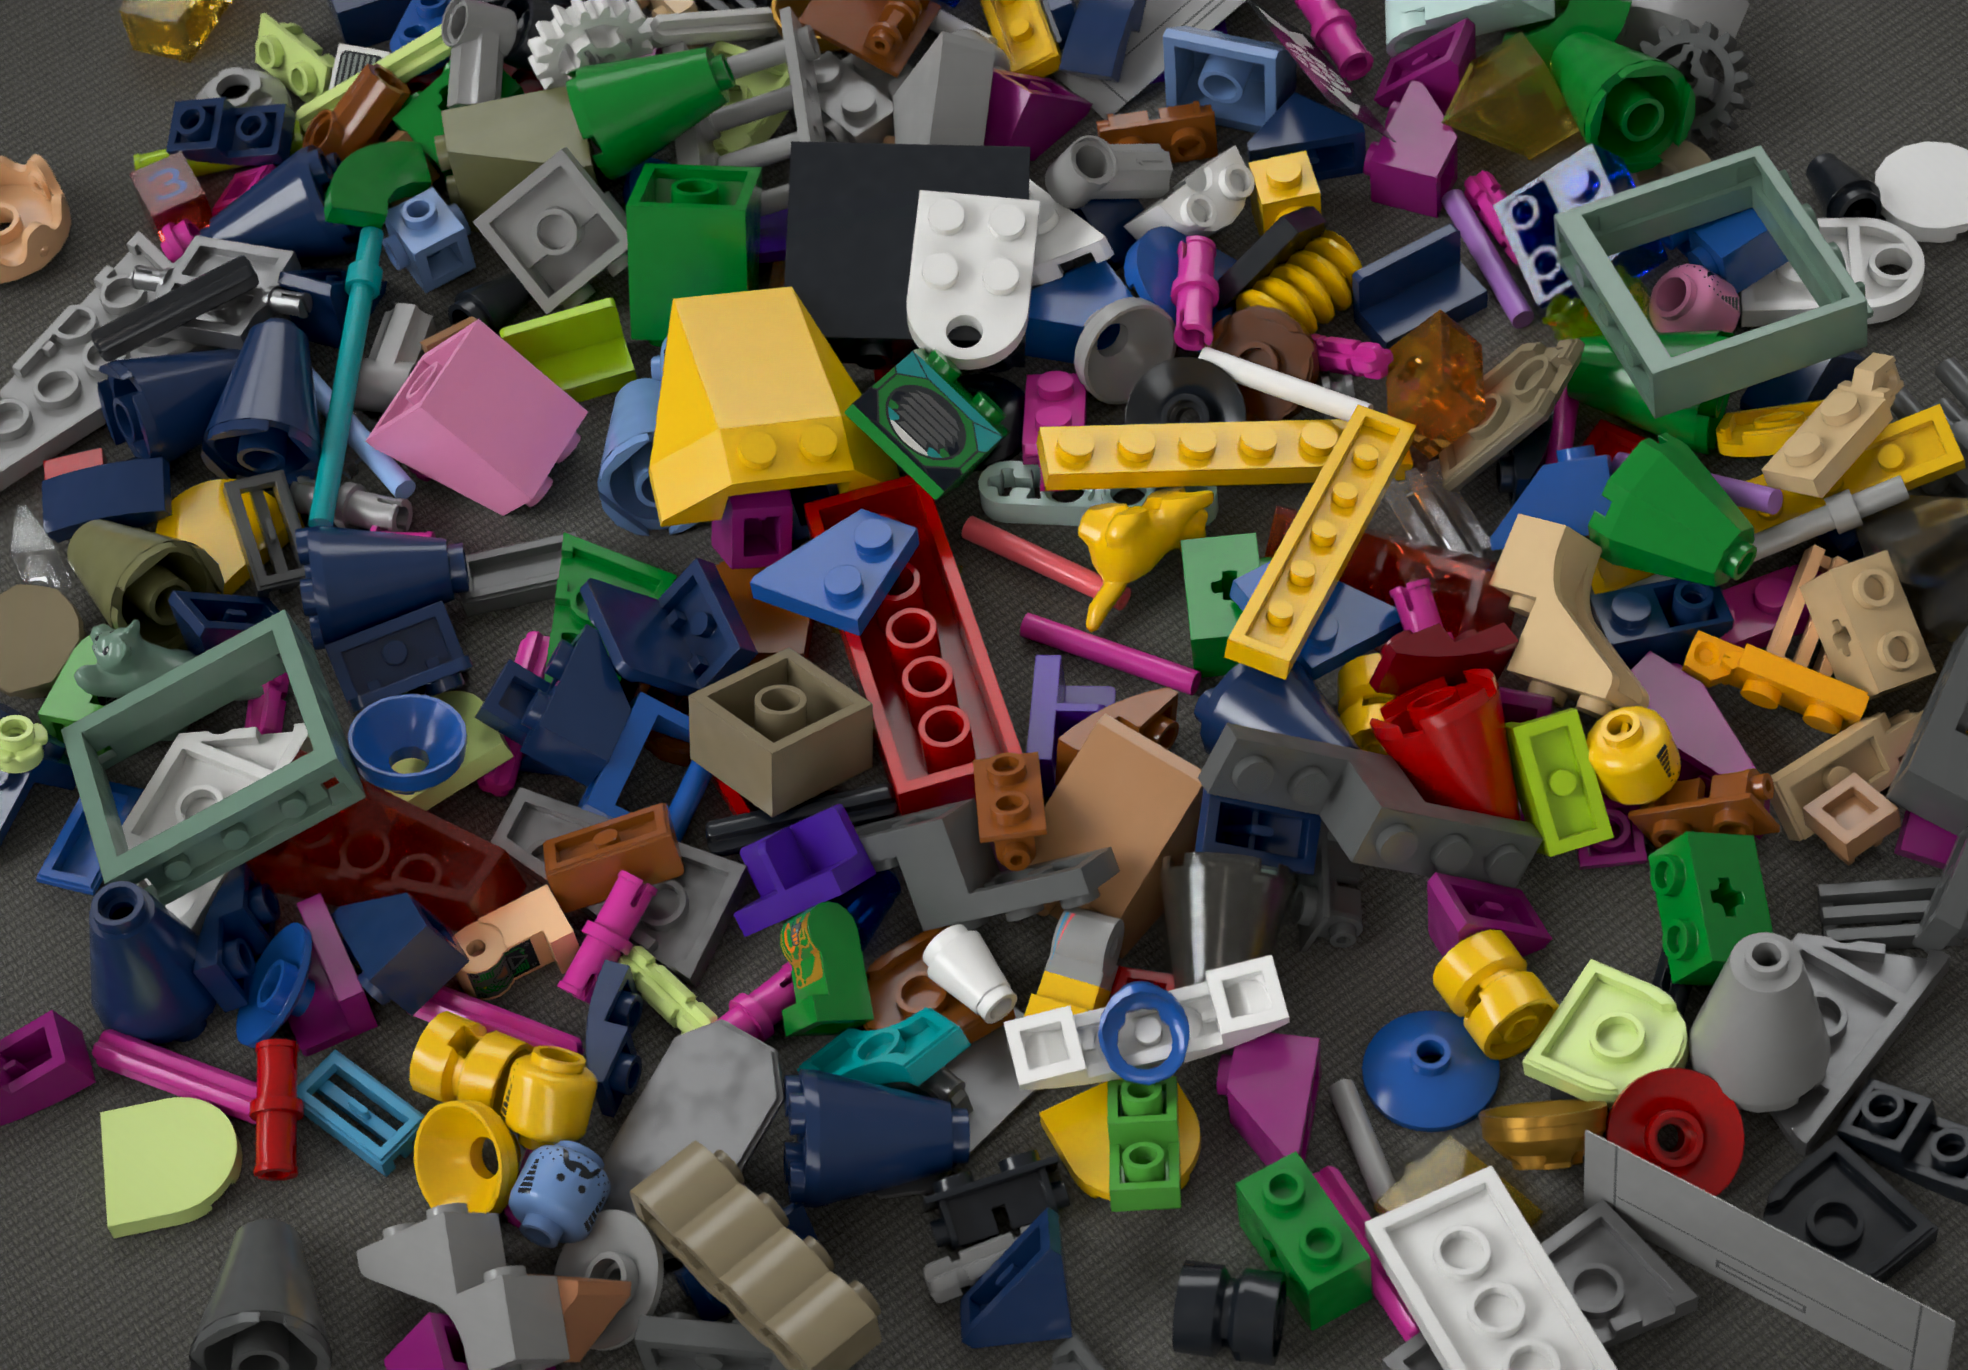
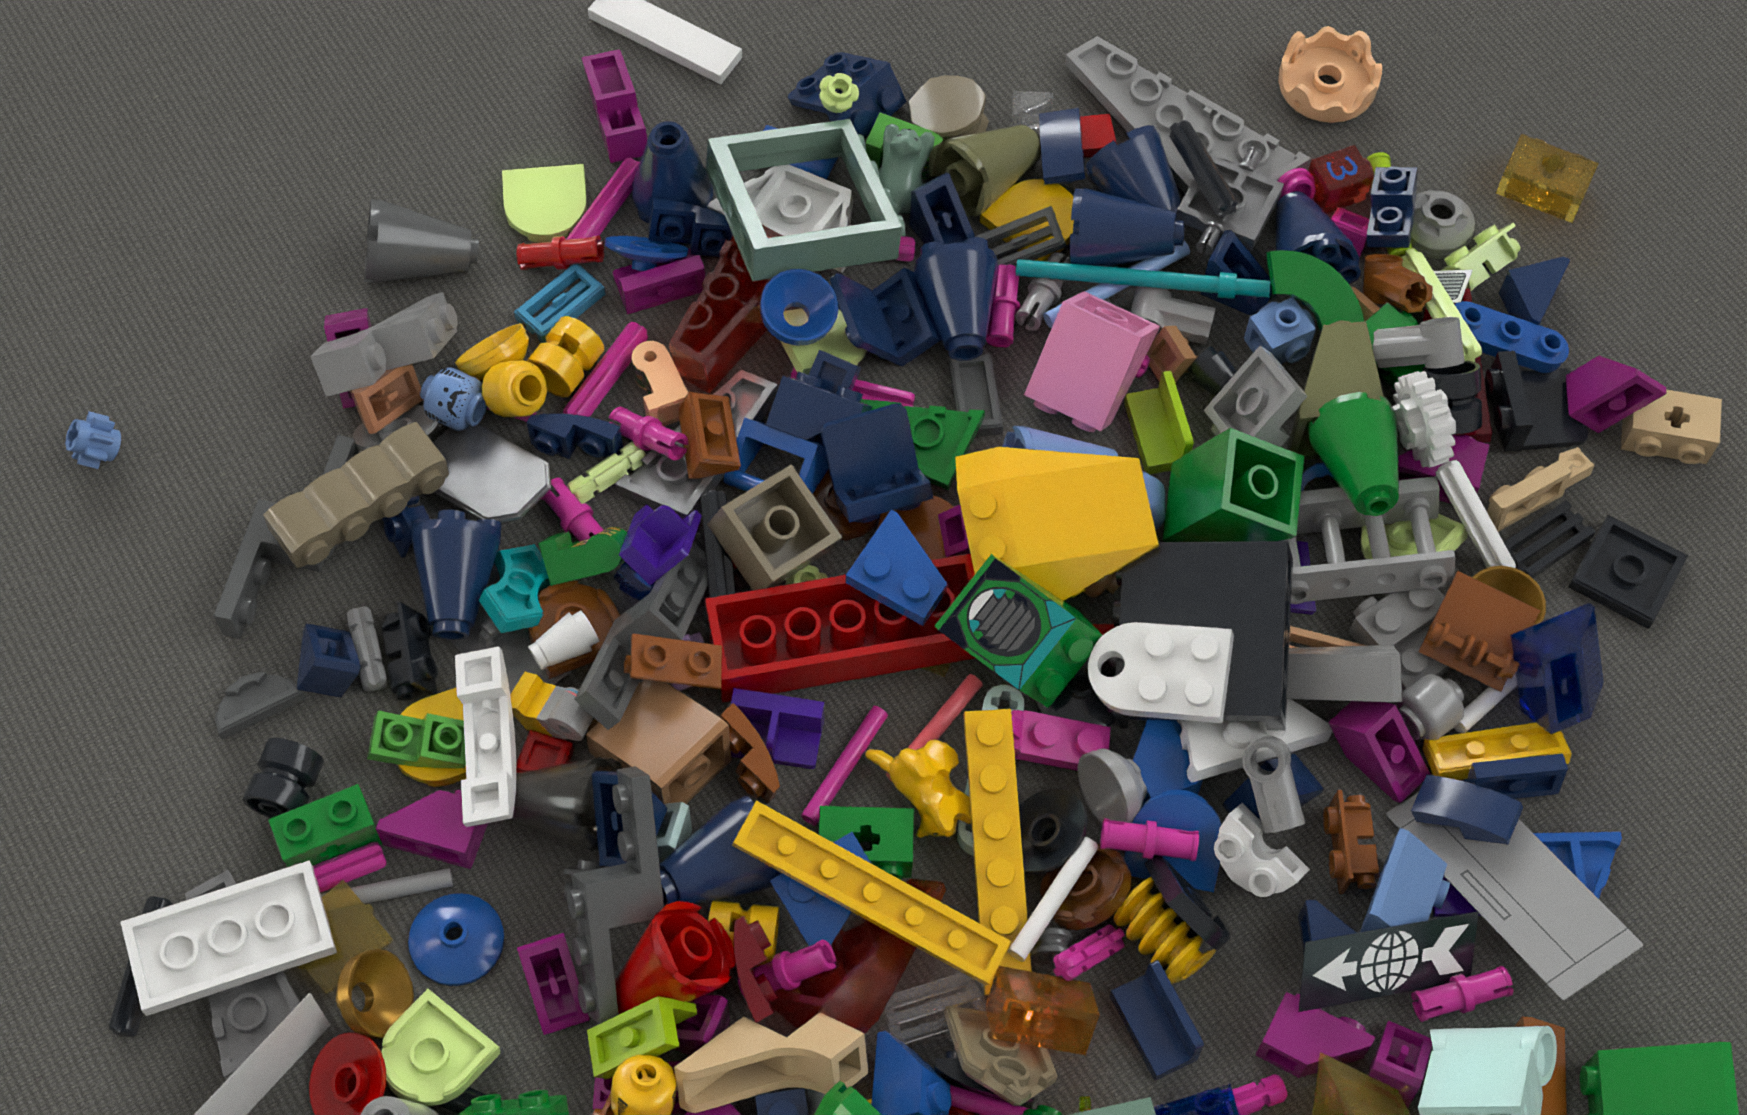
camera: 85 degrees right, 10 degrees up
dark blue slope [331,893,470,1016] -> none
blue piece [1098,981,1190,1086] -> none
yellow brick [1248,151,1321,237] -> none
yellow wheel [1433,929,1559,1060] -> none
medium lavender bar [1441,189,1534,328] -> none

